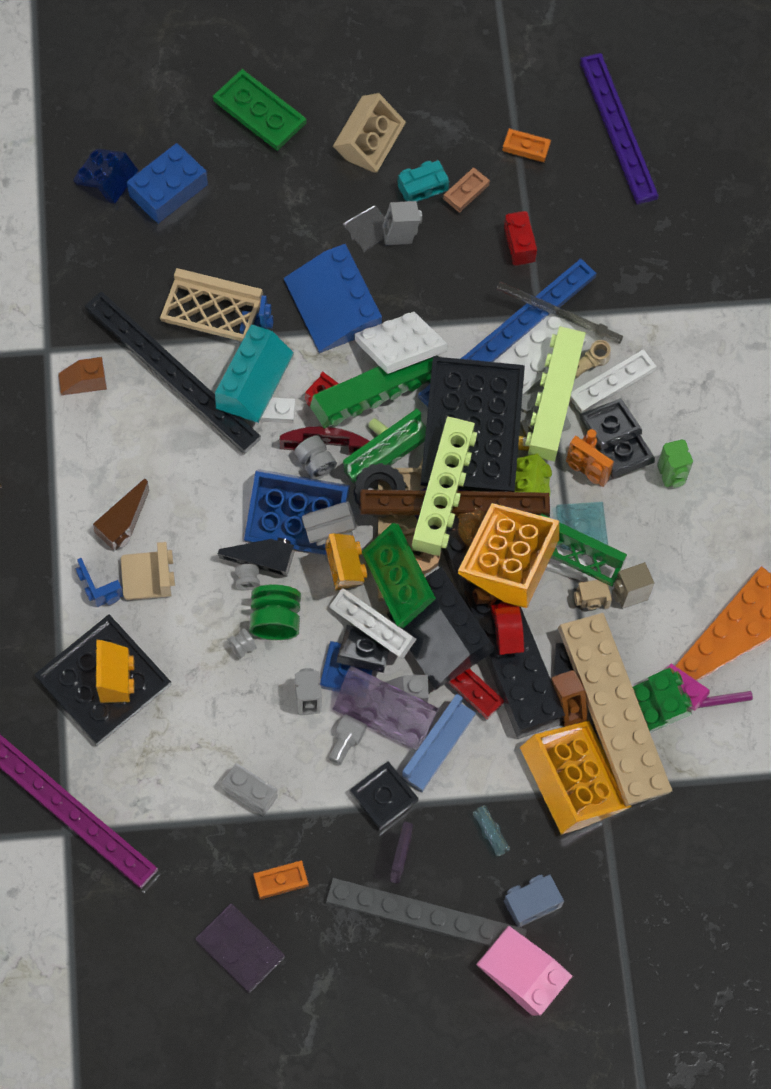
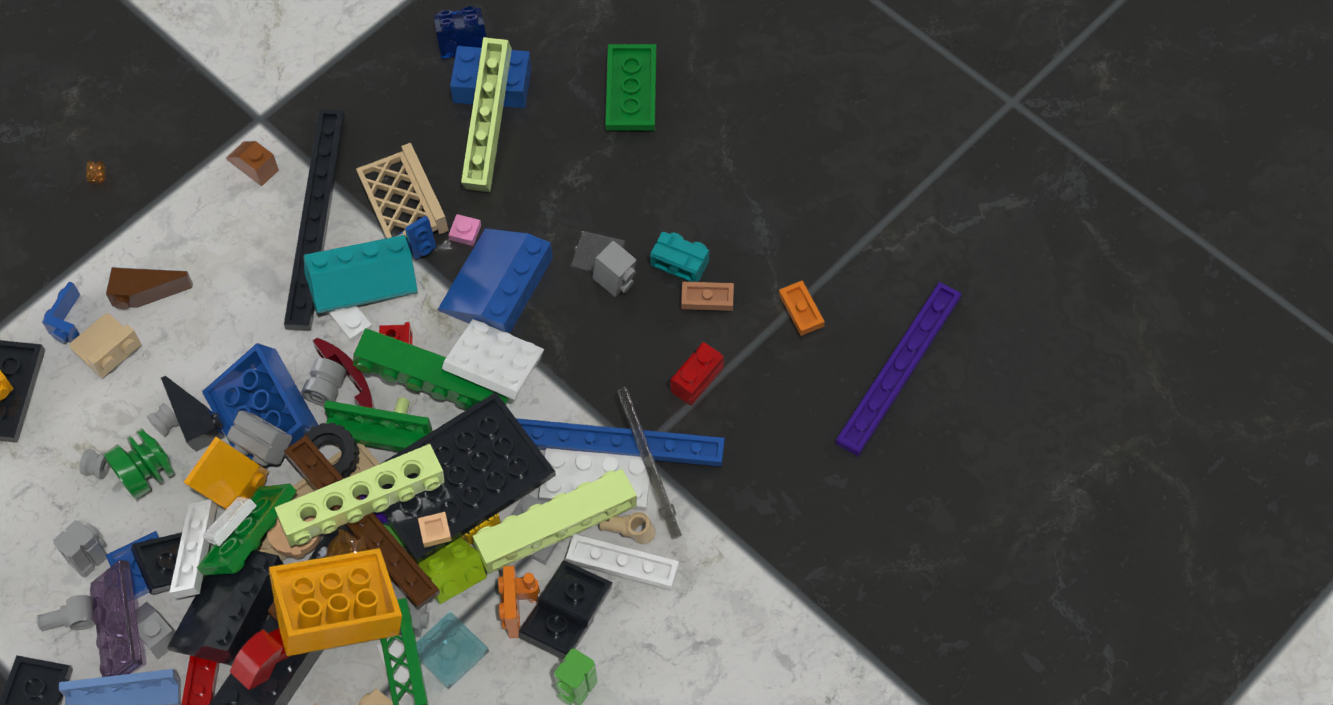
camera: 55 degrees right, 5 degrees down
tan slope [333,93,406,173] -> none
none -> white tile [202,497,257,546]
none -> light nougat plate [418,512,452,547]
none -> bright pink plate [449,214,481,246]
none -> yellowish green brick [461,37,512,192]

